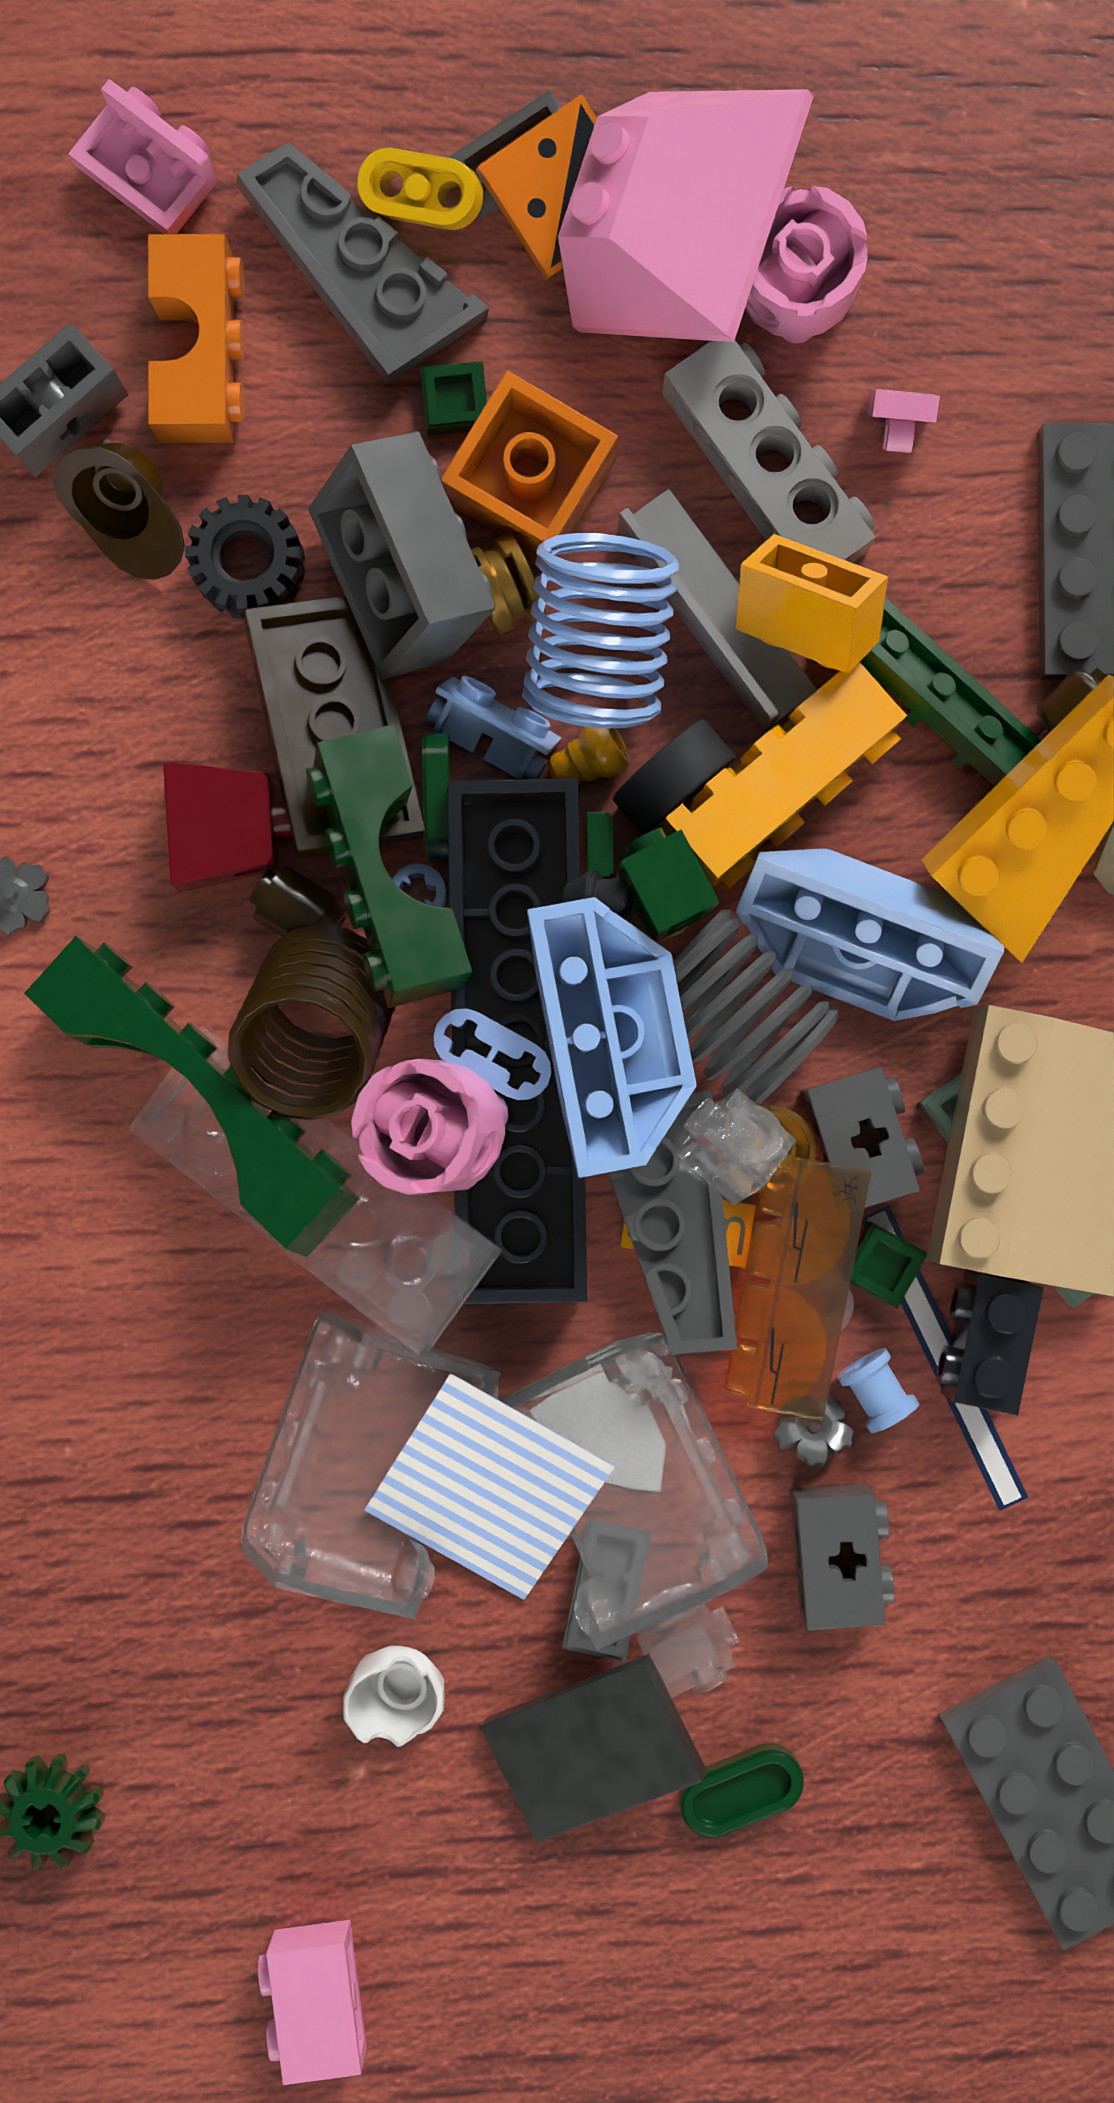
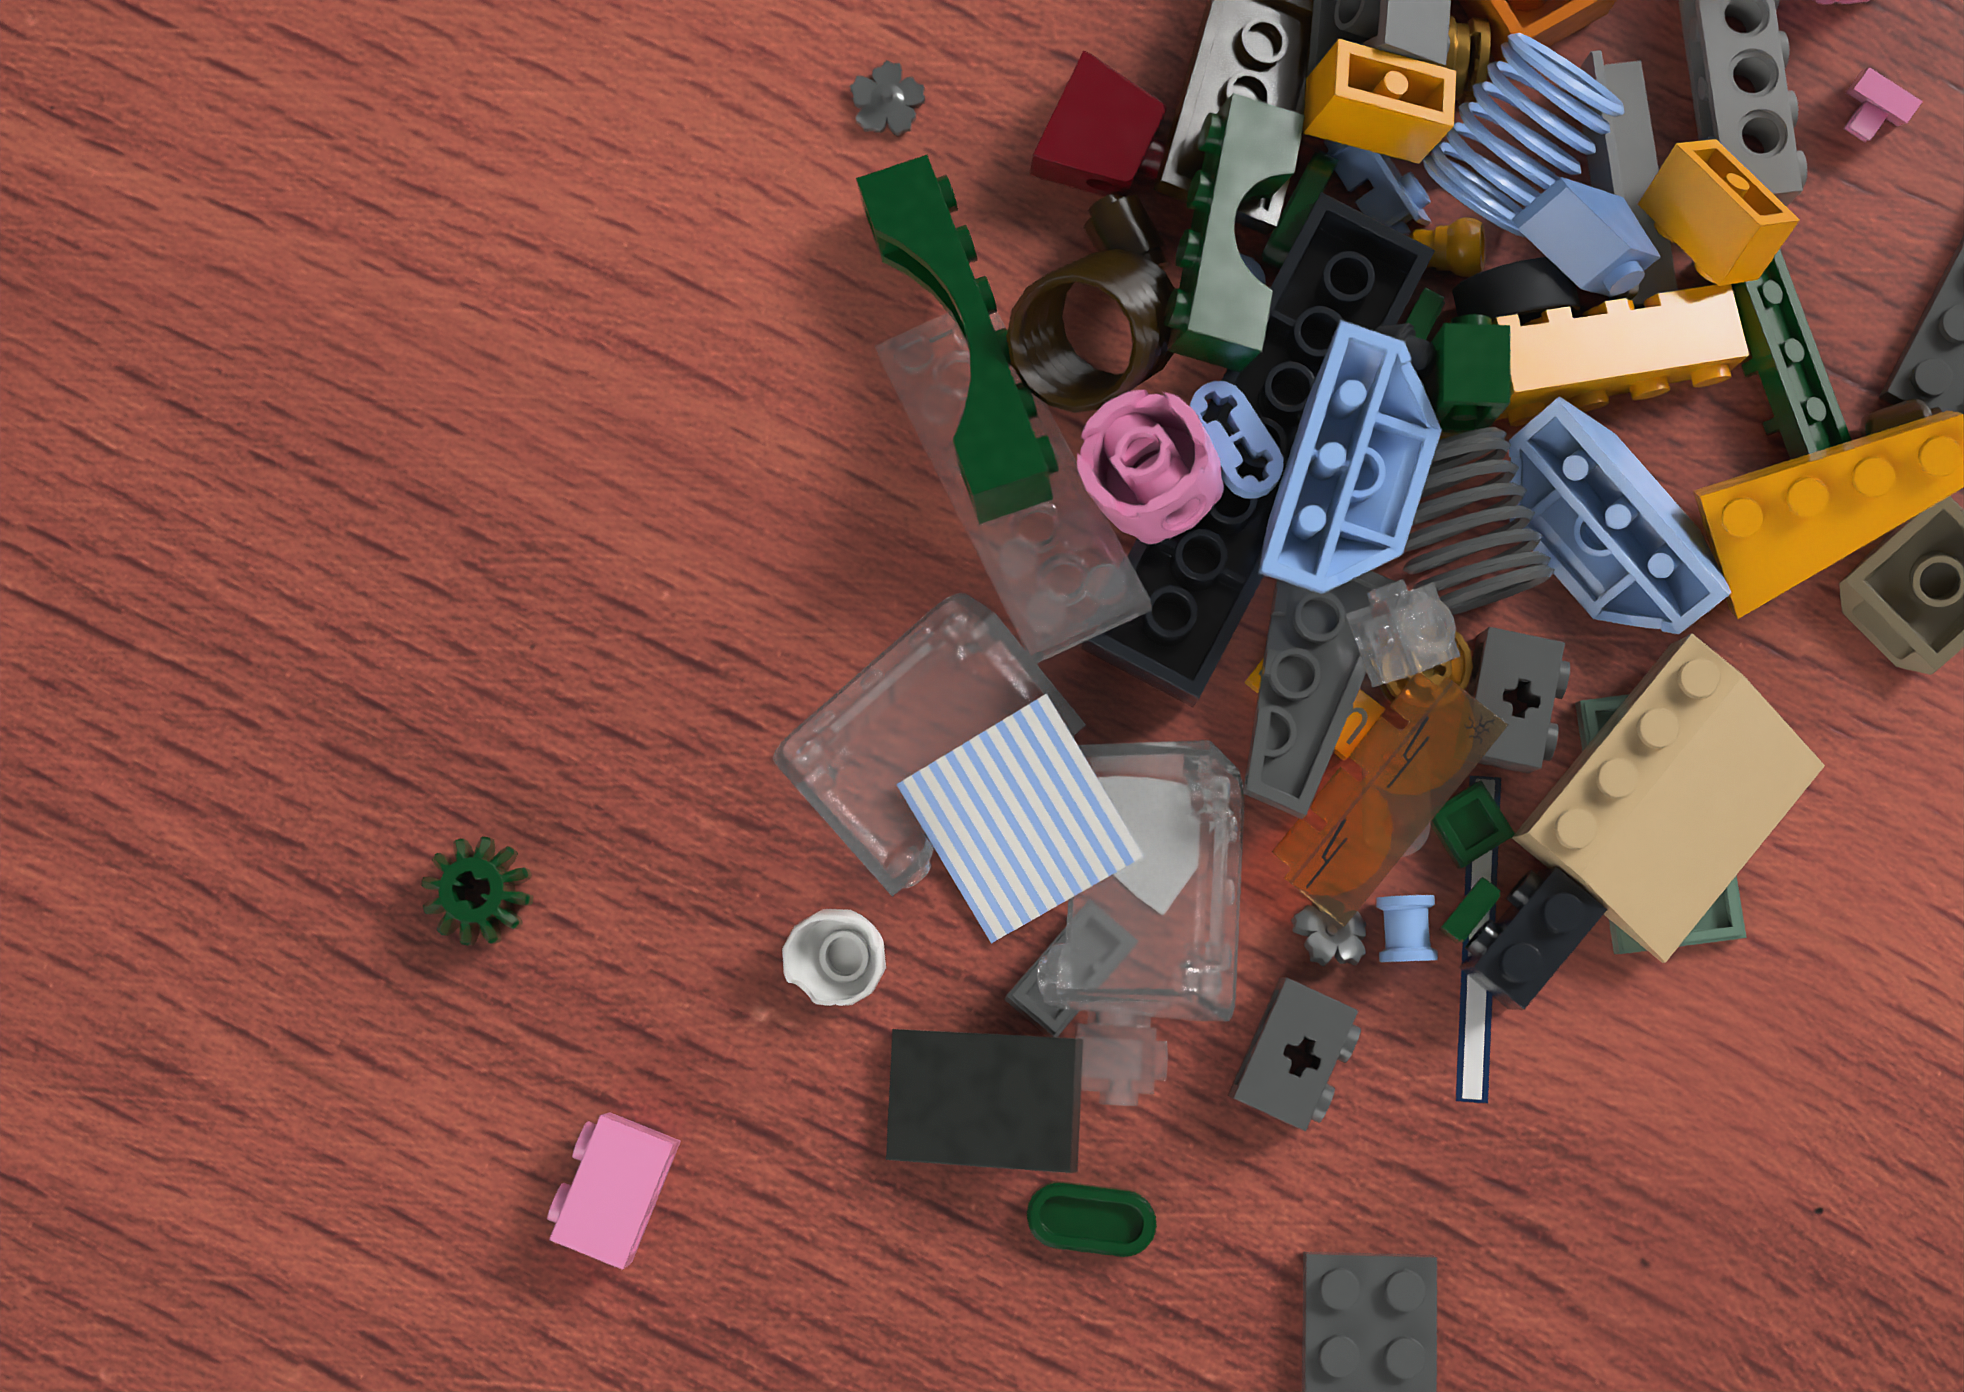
camera: 25 degrees right, 5 degrees down
none -> light orange brick [1303,39,1456,164]
none -> dark green tile [1439,876,1501,943]
none -> medium blue slope [1512,177,1661,297]

